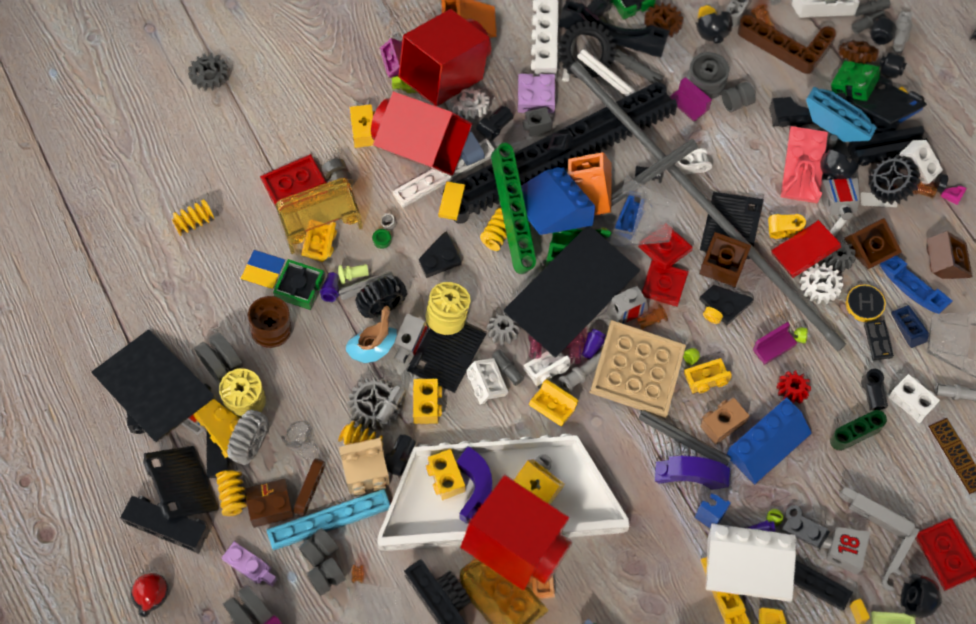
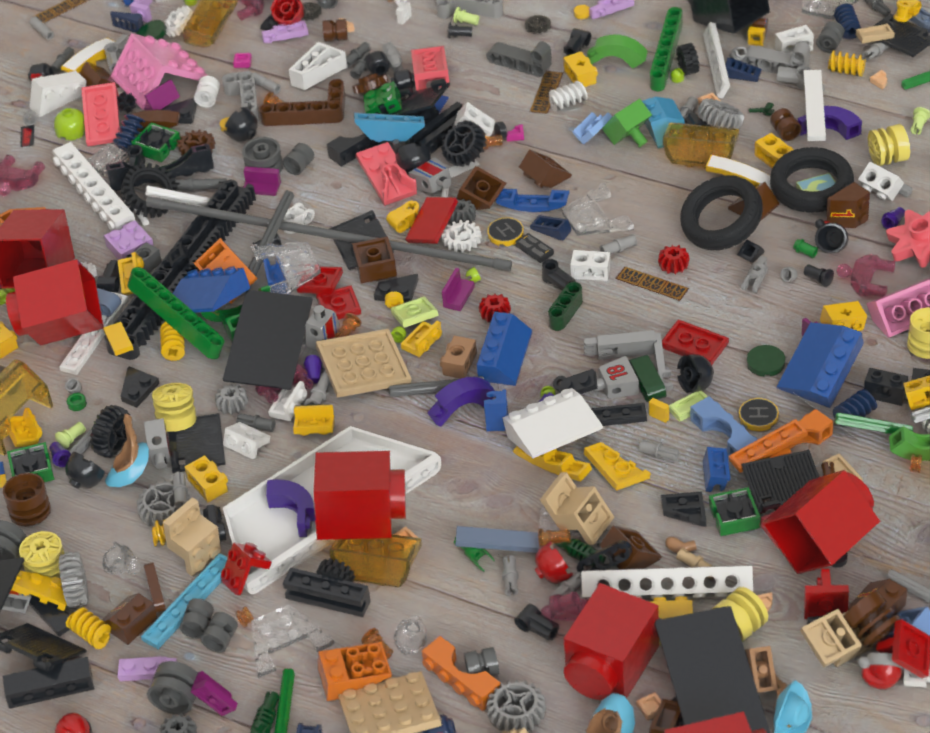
camera: 30 degrees left, 20 degrees down
yellow brick [425,449,465,500] -> none
none -> black cylinder [65,451,105,489]
none -> yellow bracket [118,252,144,295]
none -> red bracket [221,542,272,596]
none -> yellowish green tile [390,296,439,328]
none -> coral plate [411,46,450,91]
none -> dark green beam [628,355,667,403]

